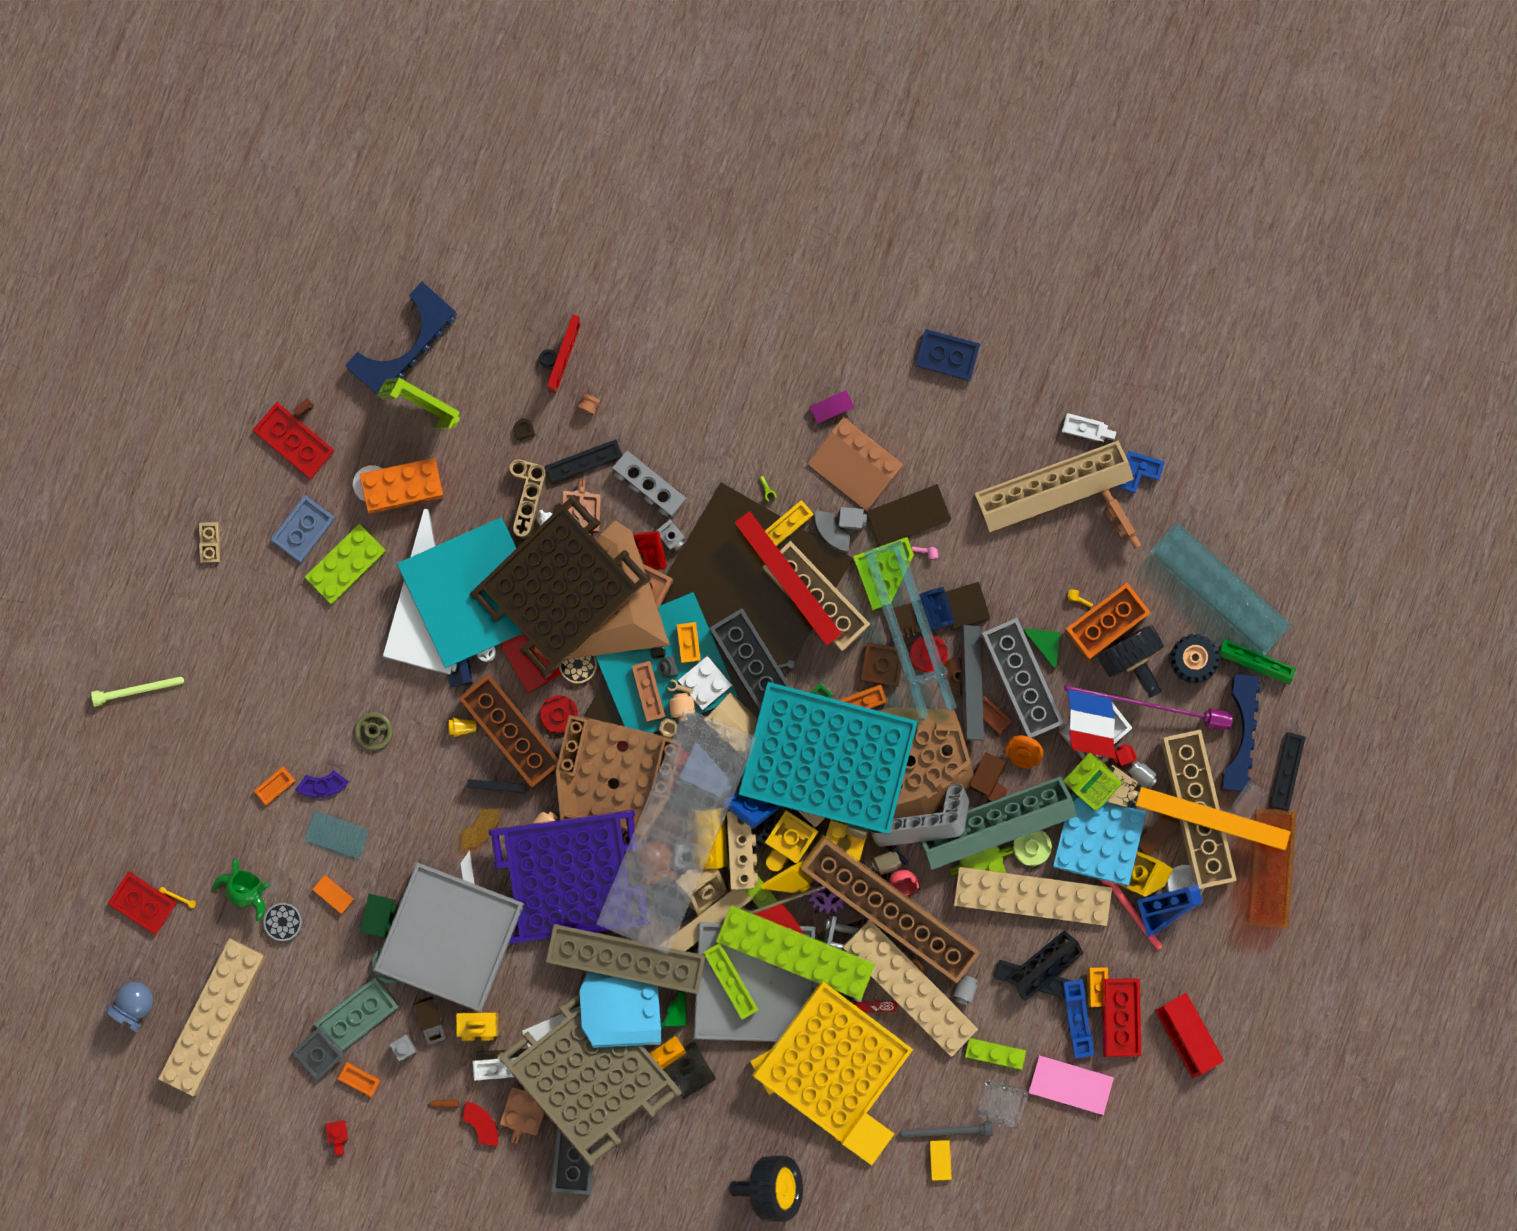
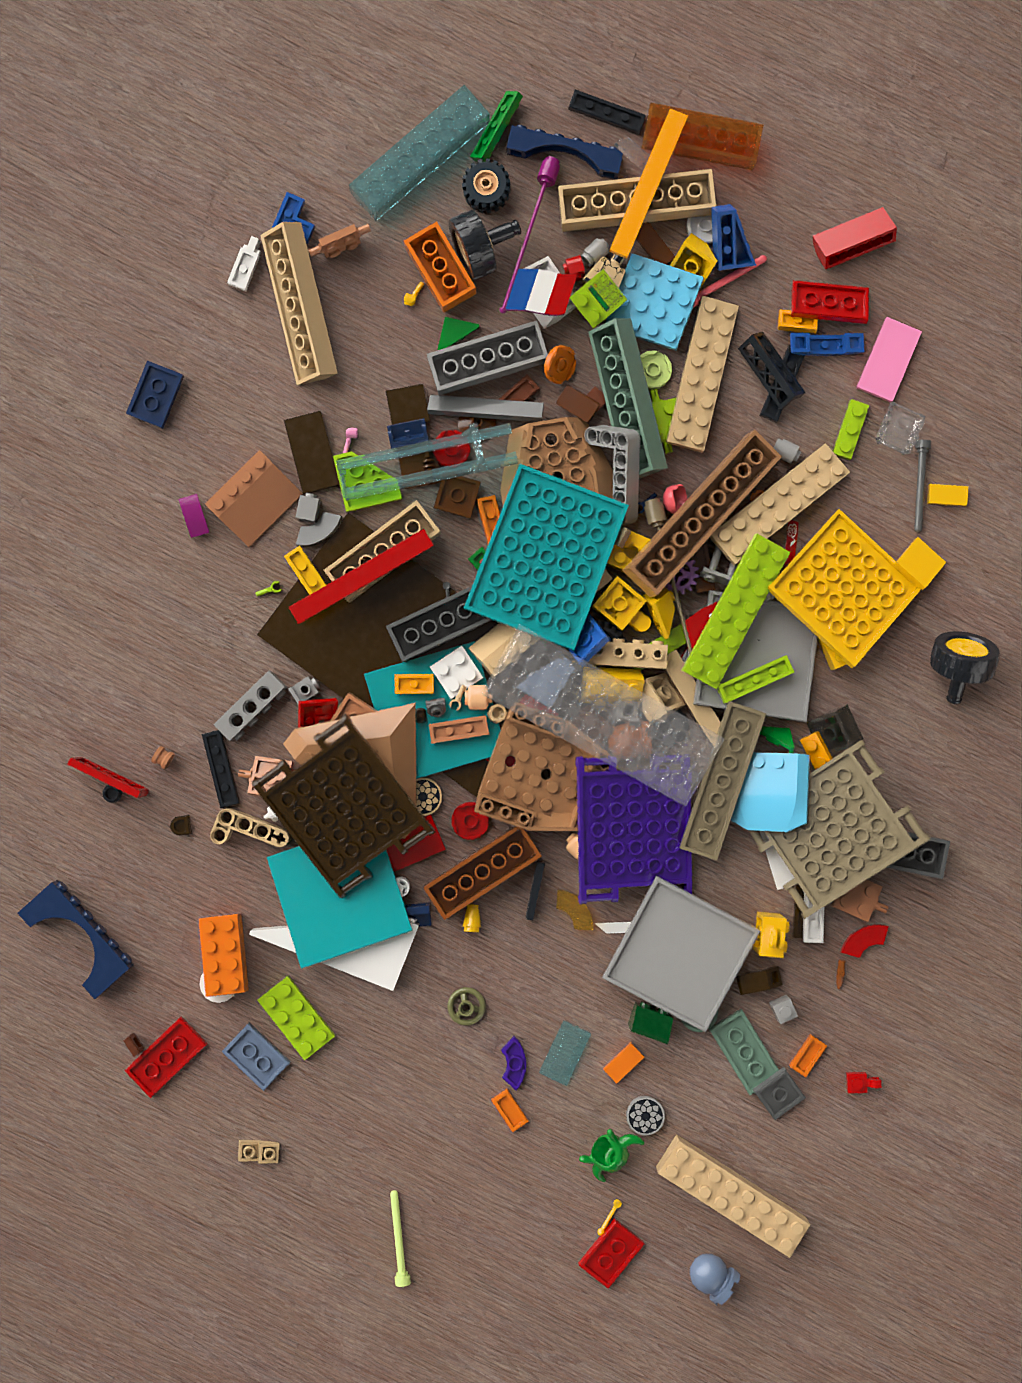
camera: 85 degrees left, 5 degrees up
lime panel [377,378,460,429] -> none

